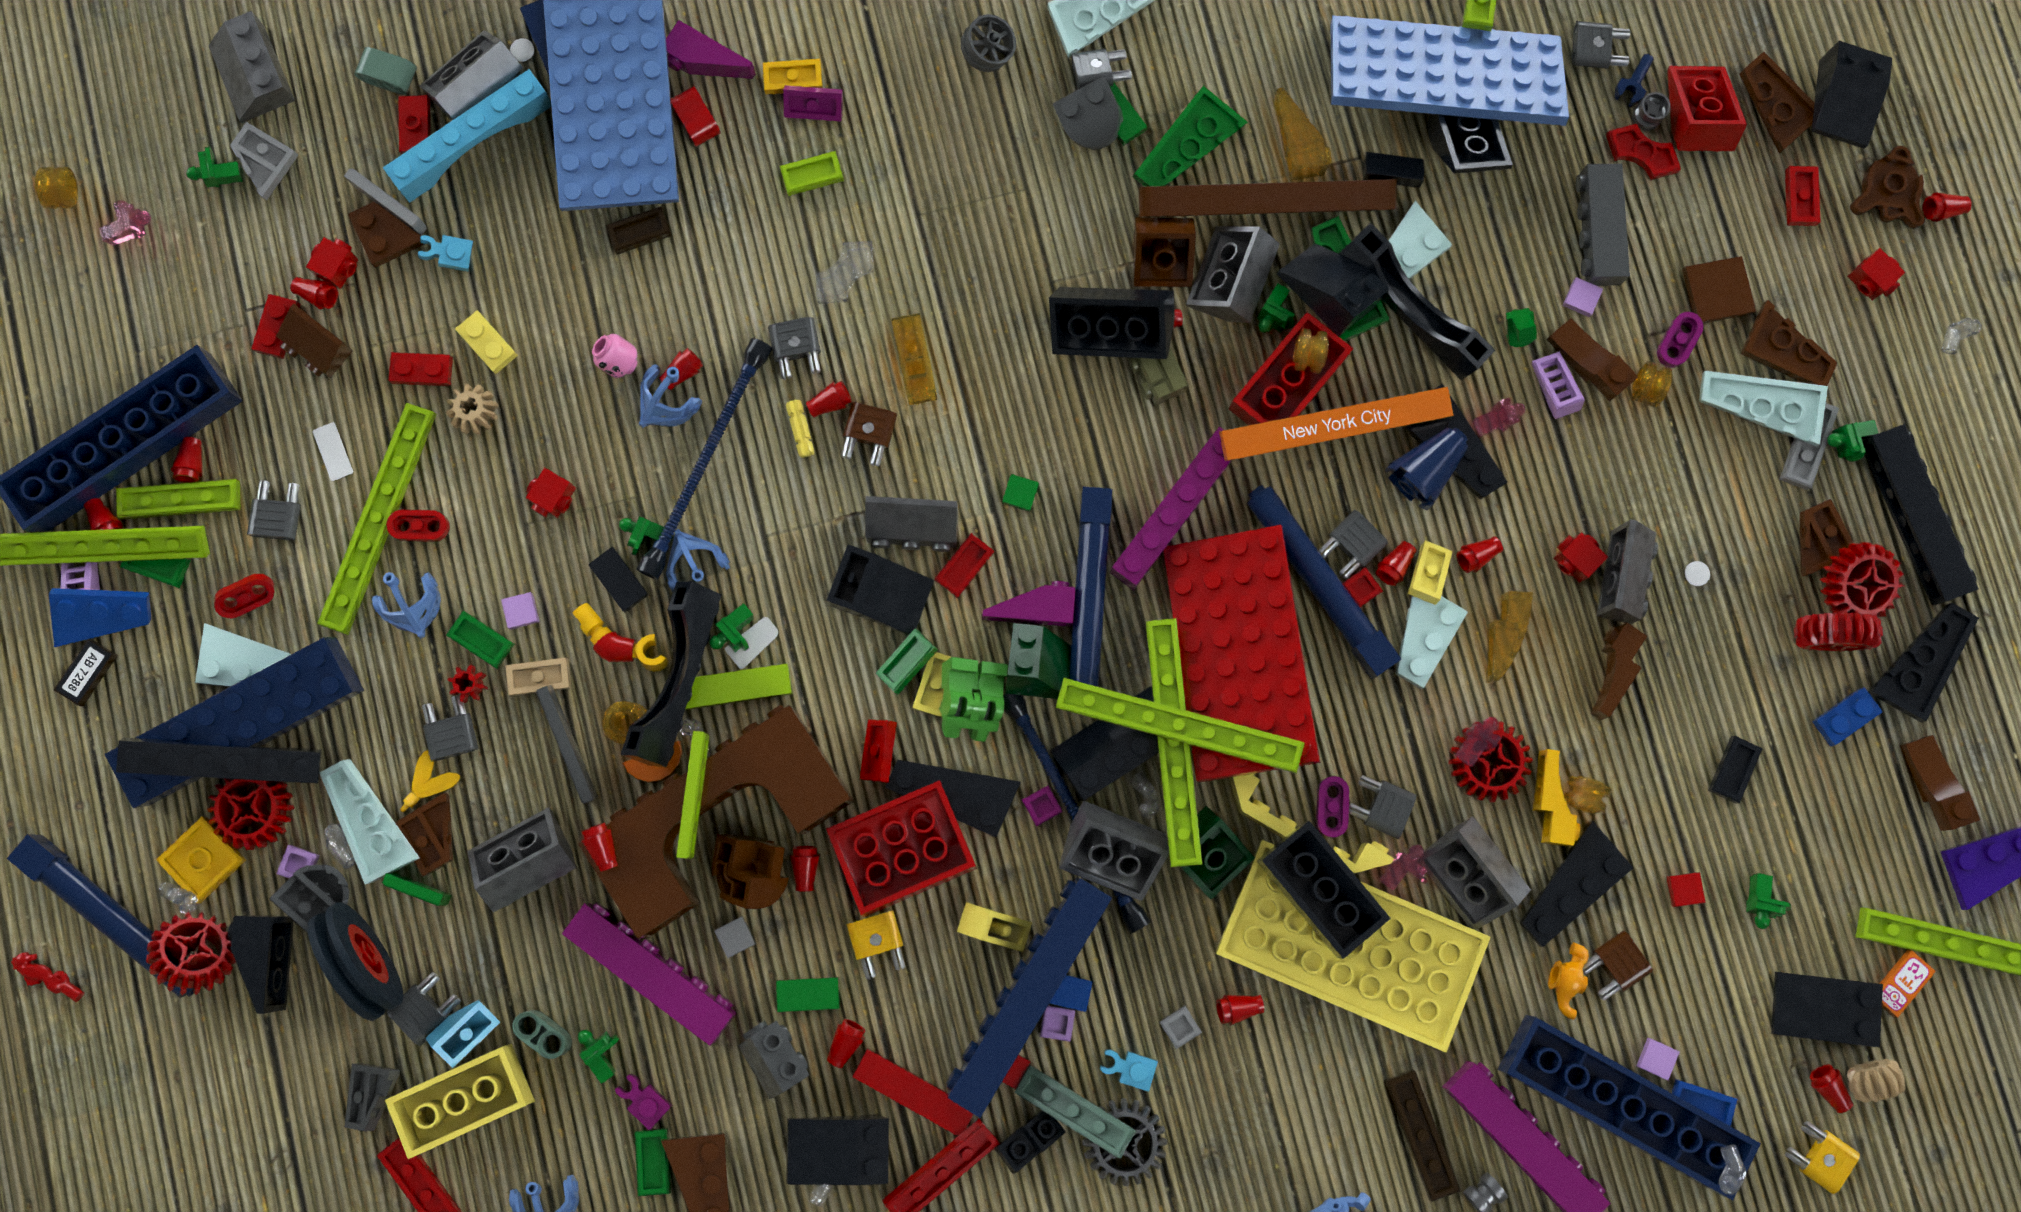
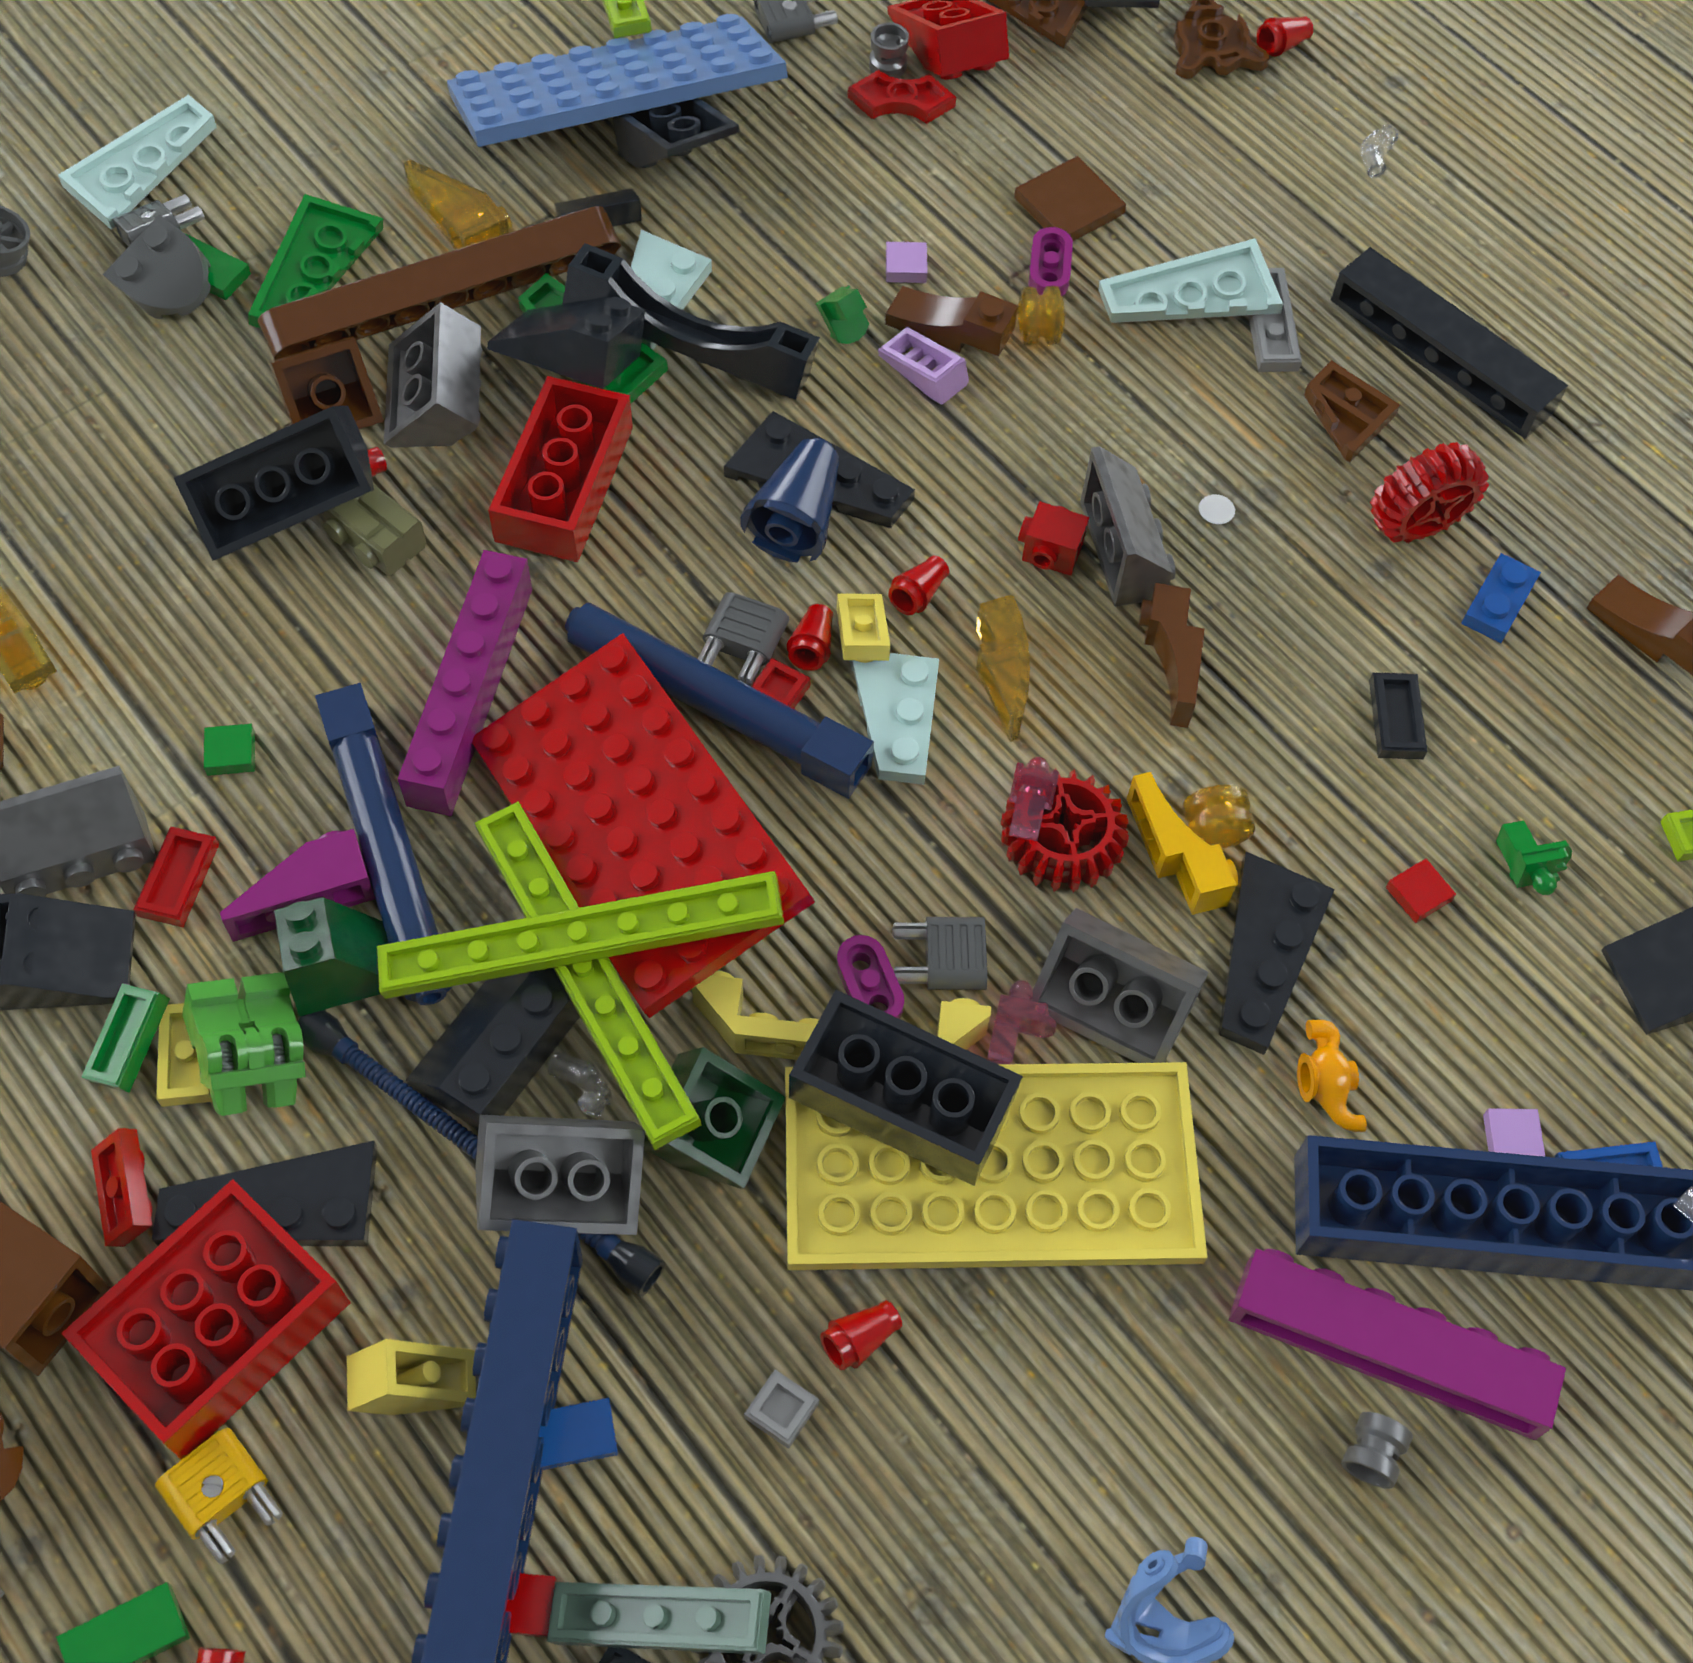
camera: 25 degrees left, 20 degrees down
red cone [789,846,820,892] -> none
magenta tile [1022,785,1063,827] -> none
lavender tile [1040,1006,1075,1042] -> none
medium azure plate [1099,1049,1158,1092] -> none
orange tile [1219,387,1454,461] -> none
green piece [1257,283,1297,333] -> none
clear yellow wheel [1293,328,1329,374] -> none
dark brown tile [1384,1070,1460,1202] -> none
clear pink piece [1472,397,1526,437] -> none
dark grey brick [1575,164,1630,286] -> none
reddish brown piece [1583,930,1653,1001] -> none
dark blue bar [1615,54,1654,107] -> none
reddish brown wing [1741,300,1837,386] -> none
red plate [1785,166,1821,226] -> none
red gear [1820,542,1904,617] -> none
green piece [1827,420,1879,462] -> none
red brick [1847,248,1905,301] -> none
black wing [1868,603,1979,722] -> none

